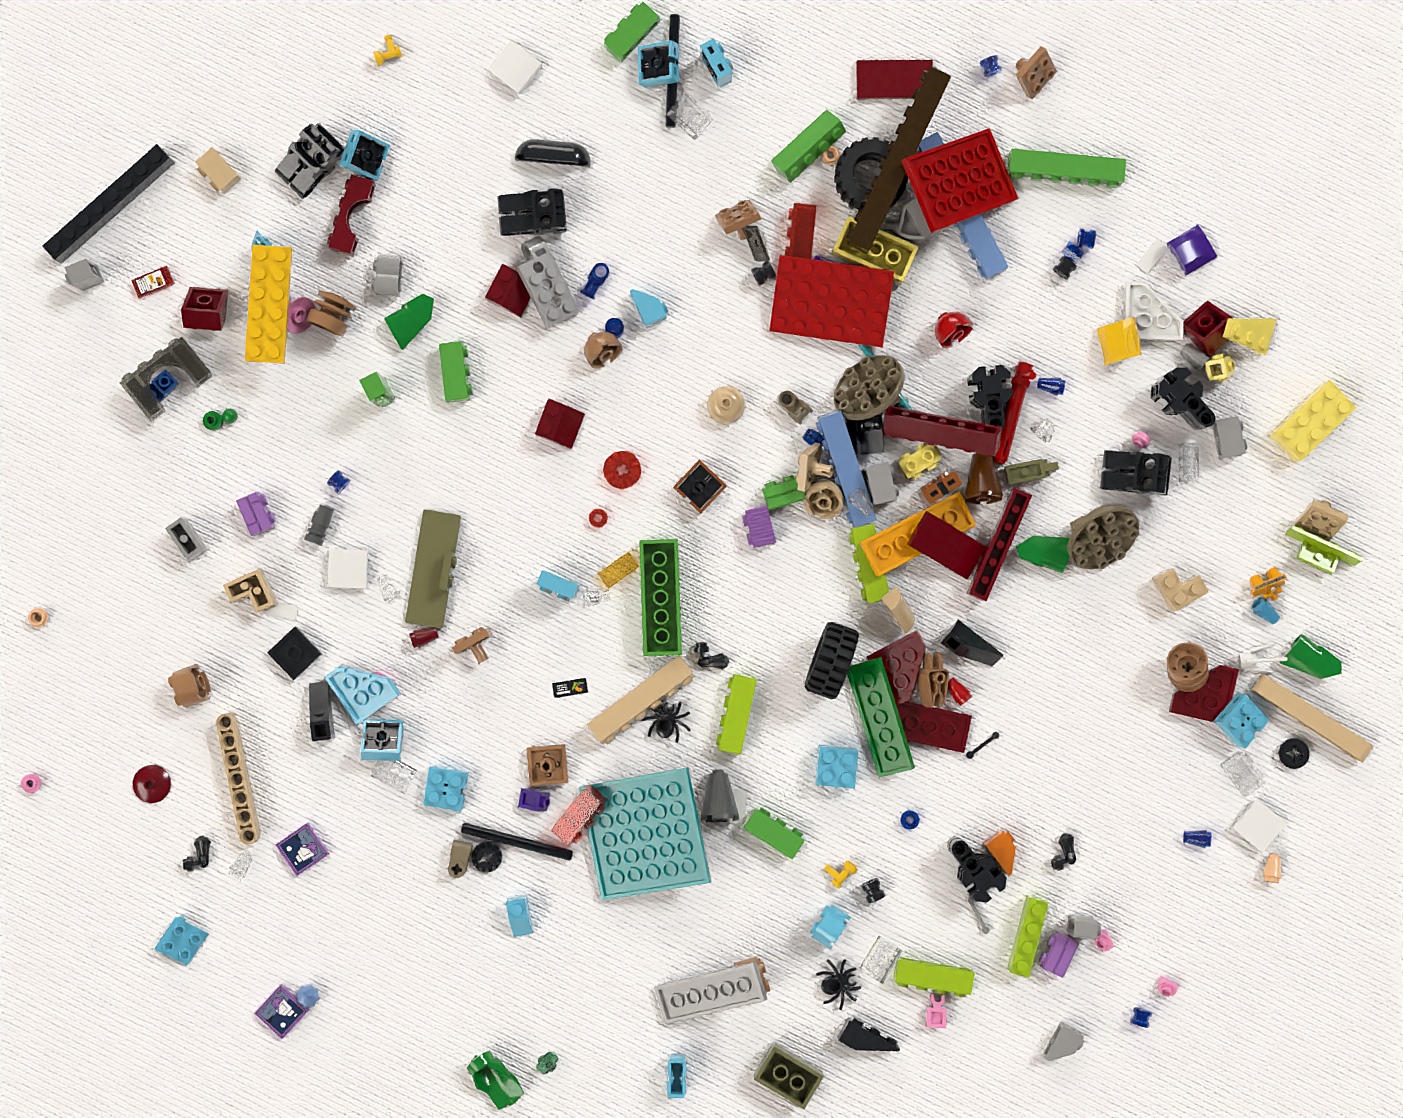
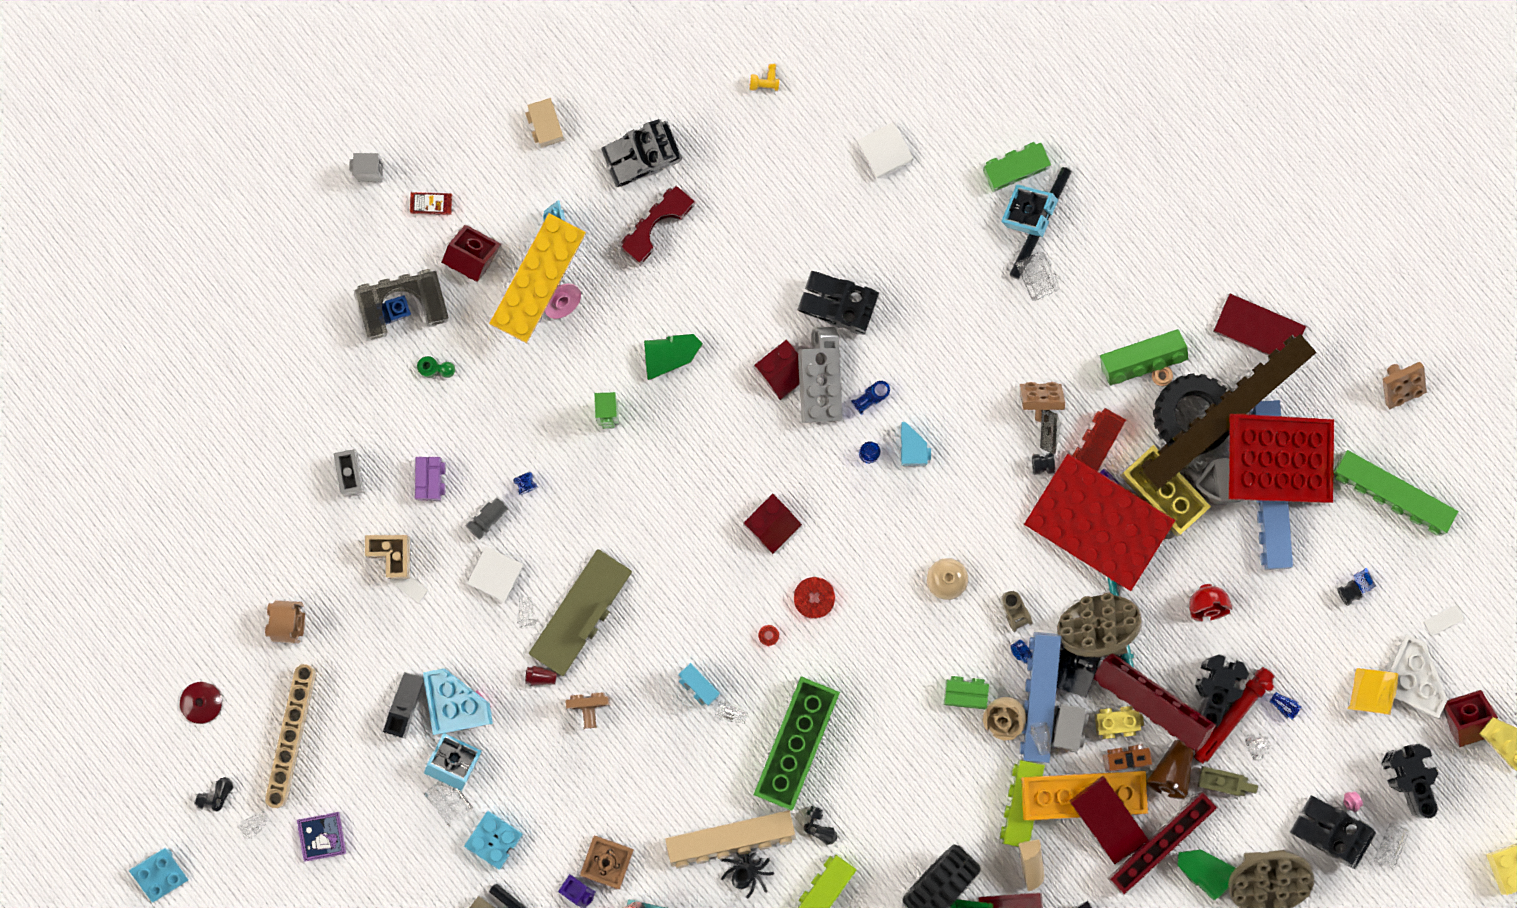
camera: 25 degrees right, 5 degrees down
bright pink plate [21,774,41,793] -> none
light nougat plate [28,608,48,627] -> none
black brick [42,144,175,264] -> none
black plate [267,626,322,681] -> none
medium nougat wheel [306,290,356,337] -> none
piece [339,129,390,181] -> none
light grey brick [371,255,403,297] -> none
bright green brick [439,341,473,403] -> none
black brick [515,139,591,167] -> none
black sticker [552,678,588,698] -> none
medium nougat cylinder [584,331,623,369] -> none
clear yellow tile [597,551,639,589] -> none
piece [673,459,727,514] -> none
medium azure piece [700,38,734,89] -> none
medium lavender brick [742,505,776,548] -> none
tan plate [796,443,834,492] -> none
clear blue wheel [979,55,1002,77] -> none
clear blue wheel [1077,228,1096,249] -> none
dark purple slope [1166,225,1217,276] -> none
light grey cone [1180,344,1209,370] -> none
light yellow brick [1205,353,1235,382] -> none
light grey brick [1212,416,1247,459] -> none

